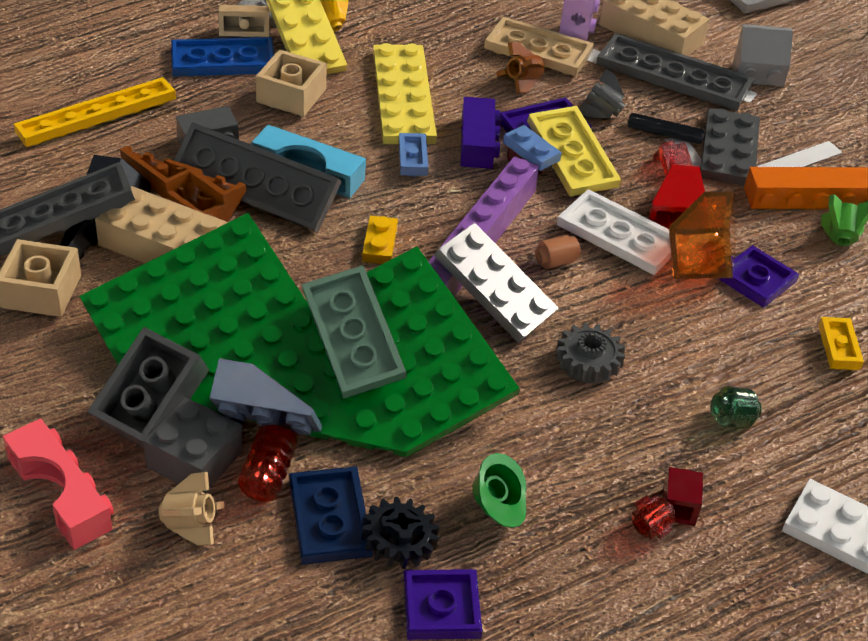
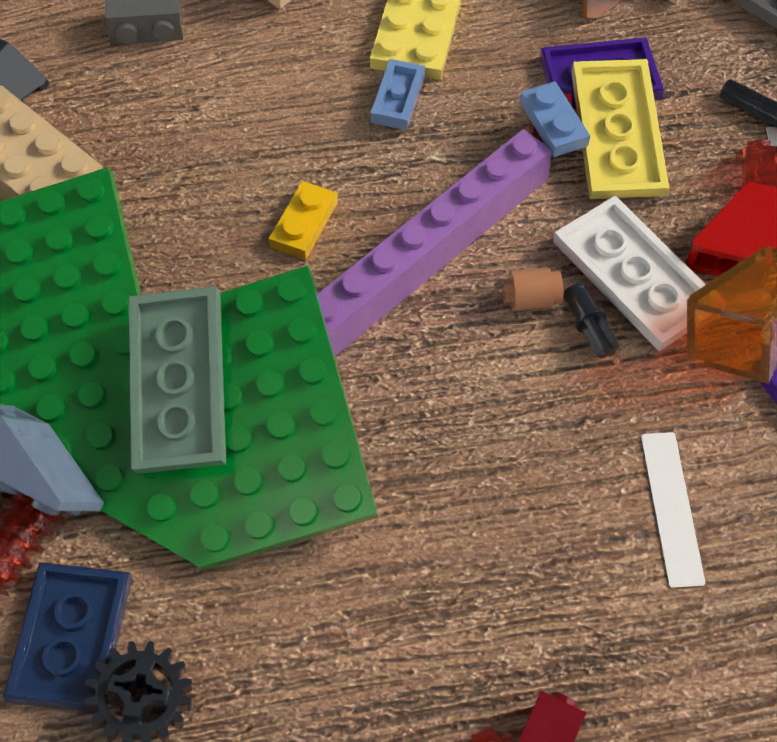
camera: 20 degrees right, 15 degrees up
dark orange wedge [120,146,246,222] -> none
dark grey plate [174,122,341,233] -> none
medium azure arch [251,125,366,198] -> none
plate [434,223,558,343] -> none
dark purple brick [460,97,500,169] -> none
green piece [472,453,526,528] -> none
dark grey gear [556,323,625,383] -> none
dark grey brick [579,69,626,119] -> none
clear green head [710,385,762,429] -> none
none -> black axle [563,283,619,359]
none -> white sticker [641,432,705,588]

